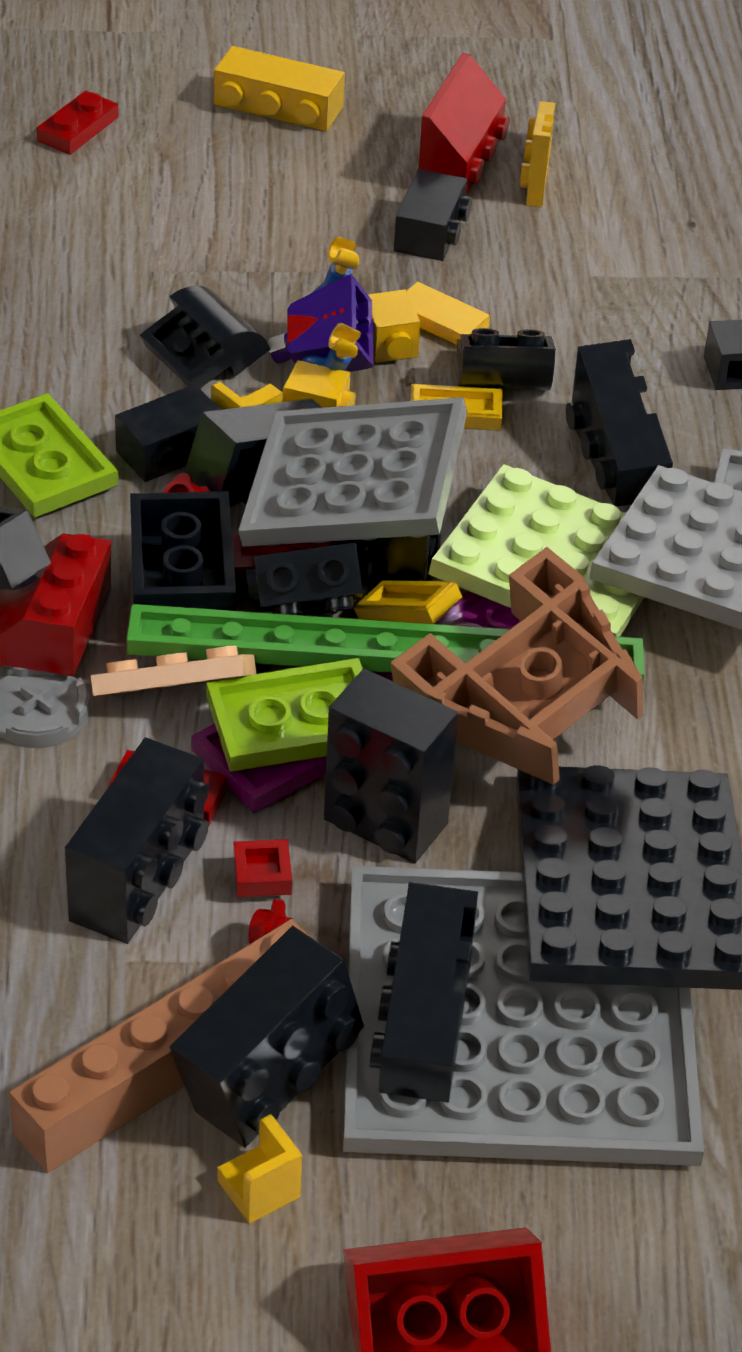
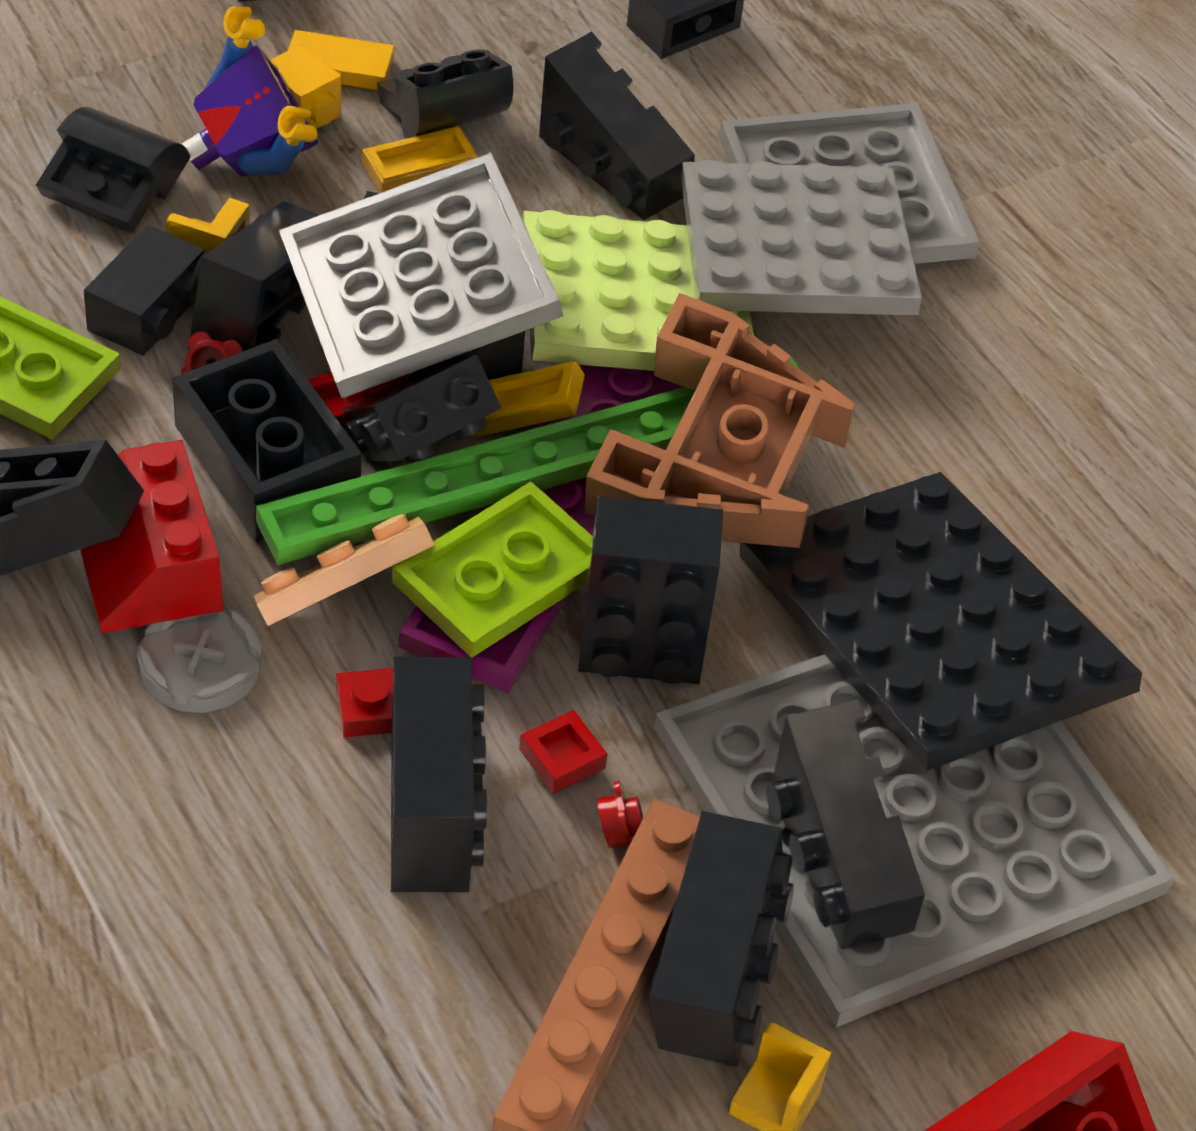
camera: 30 degrees left, 5 degrees up
yellow brick [283,360,356,408] -> none

